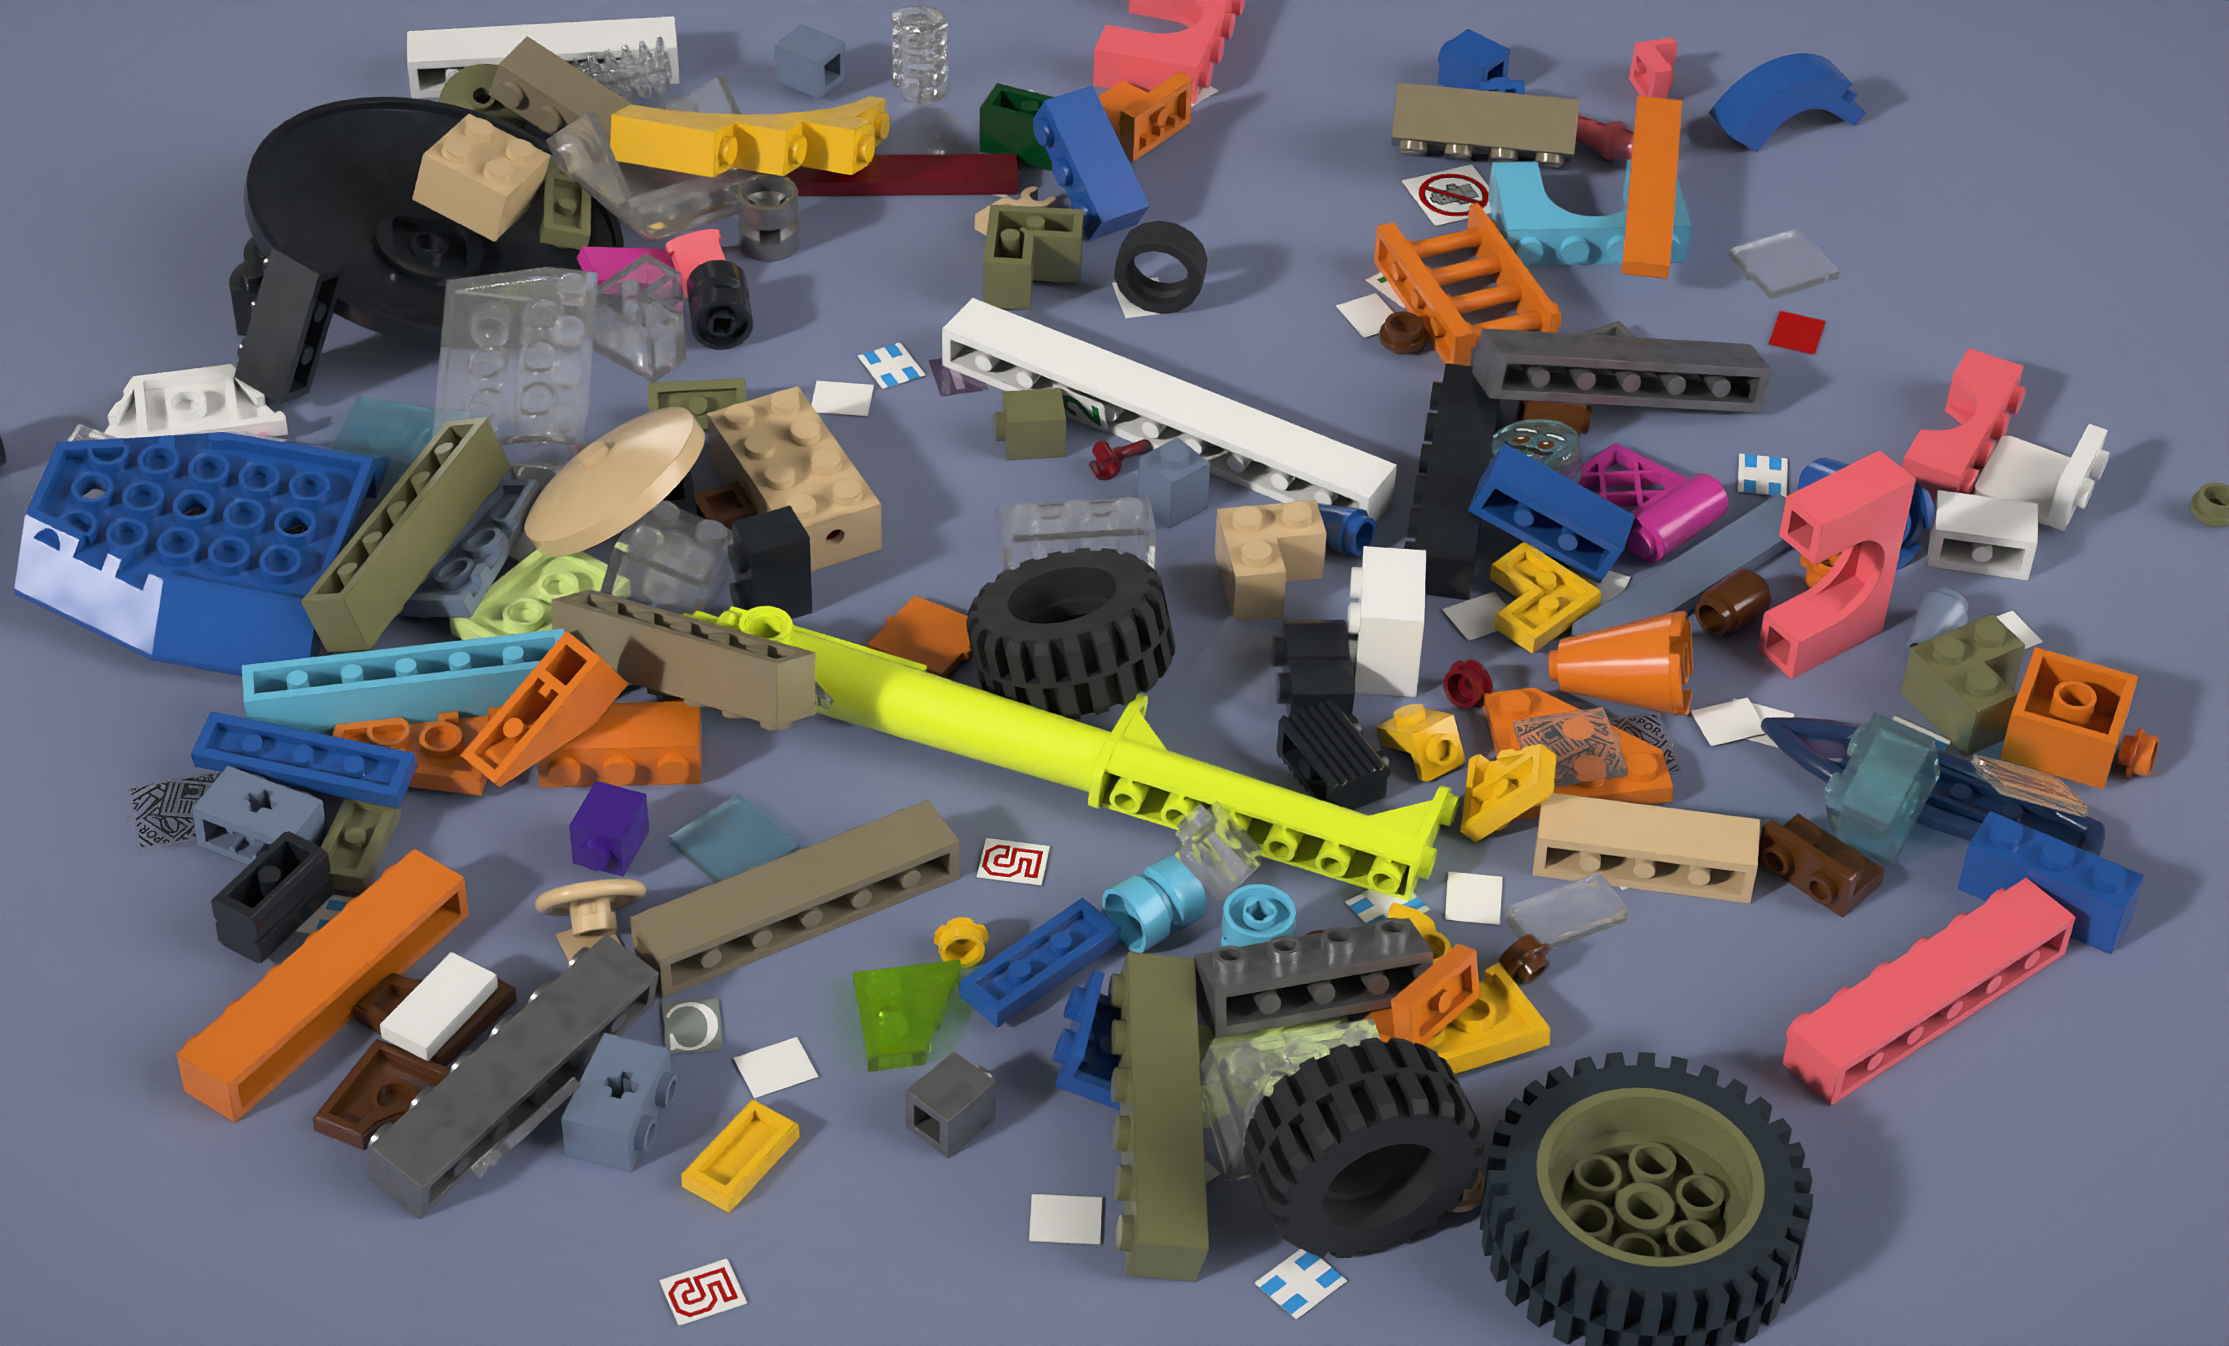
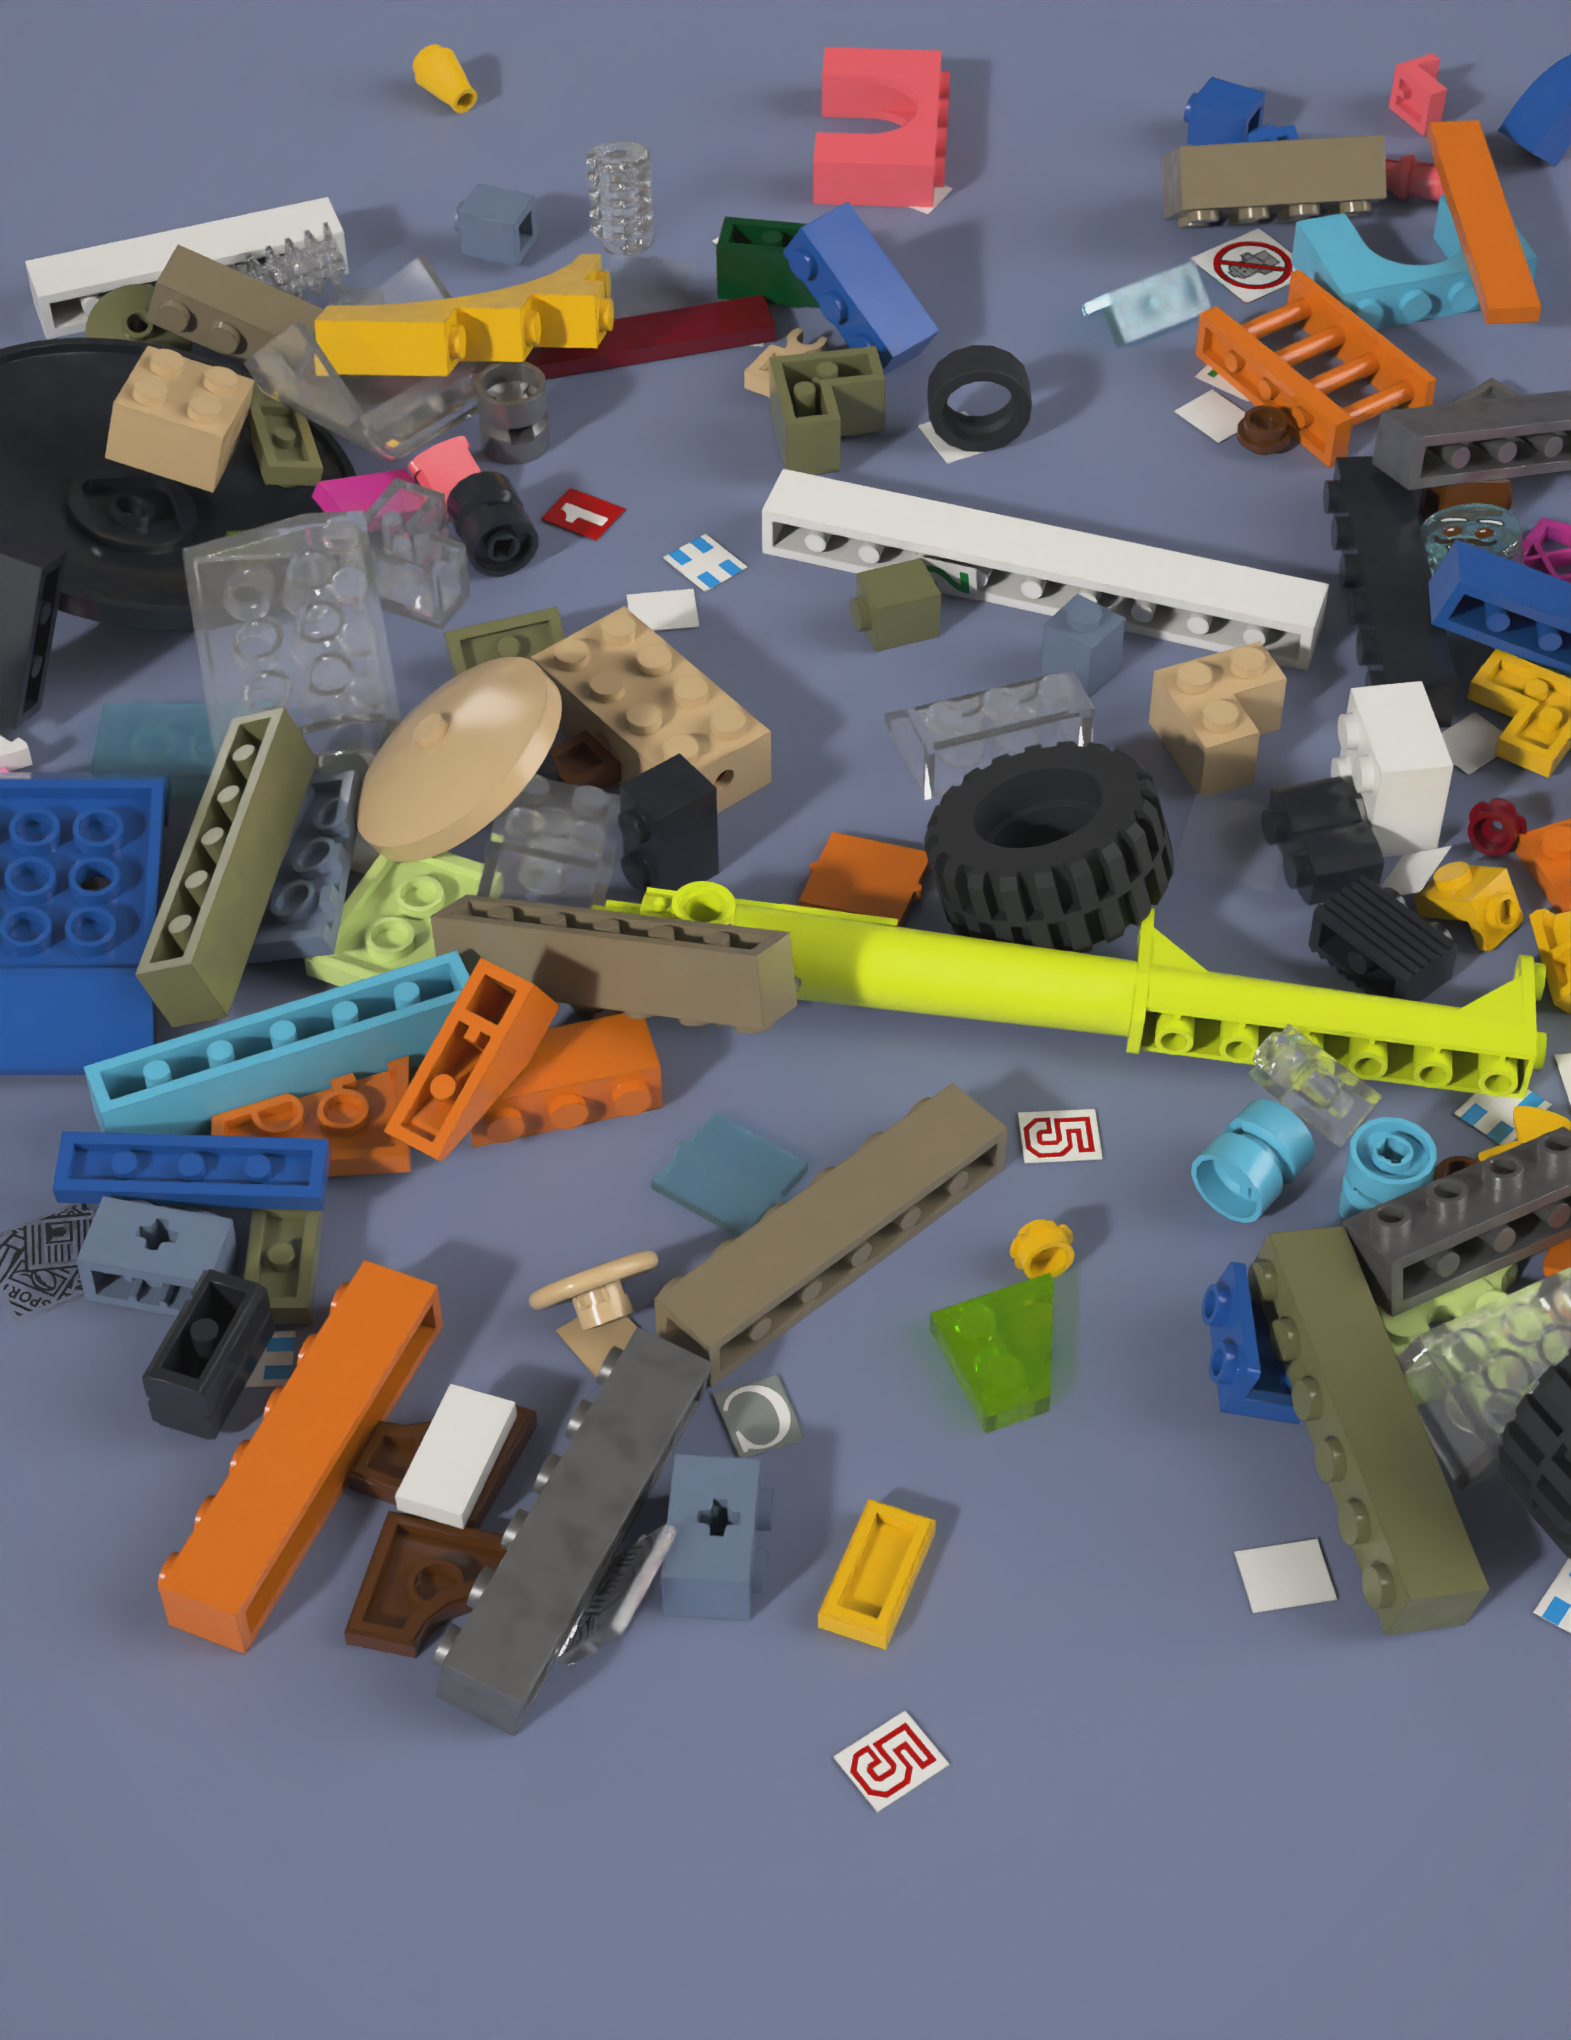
camera: 10 degrees left, 5 degrees up
dark purple brick [569,781,649,877] -> none
white sticker [733,1037,819,1099] -> none
flat silver brick [905,1051,996,1158] -> none
clear purple sticker [928,358,988,397] -> none
blue plate [959,897,1121,1028] -> none
dark red hand [1089,439,1150,481] -> none
orange bracket [1098,72,1193,162] -> none
blue cone [1318,503,1376,557] -> none
none -> red sticker [541,488,626,541]
none -> clear light blue panel [1082,261,1211,348]
none -> white sticker [1381,846,1451,895]

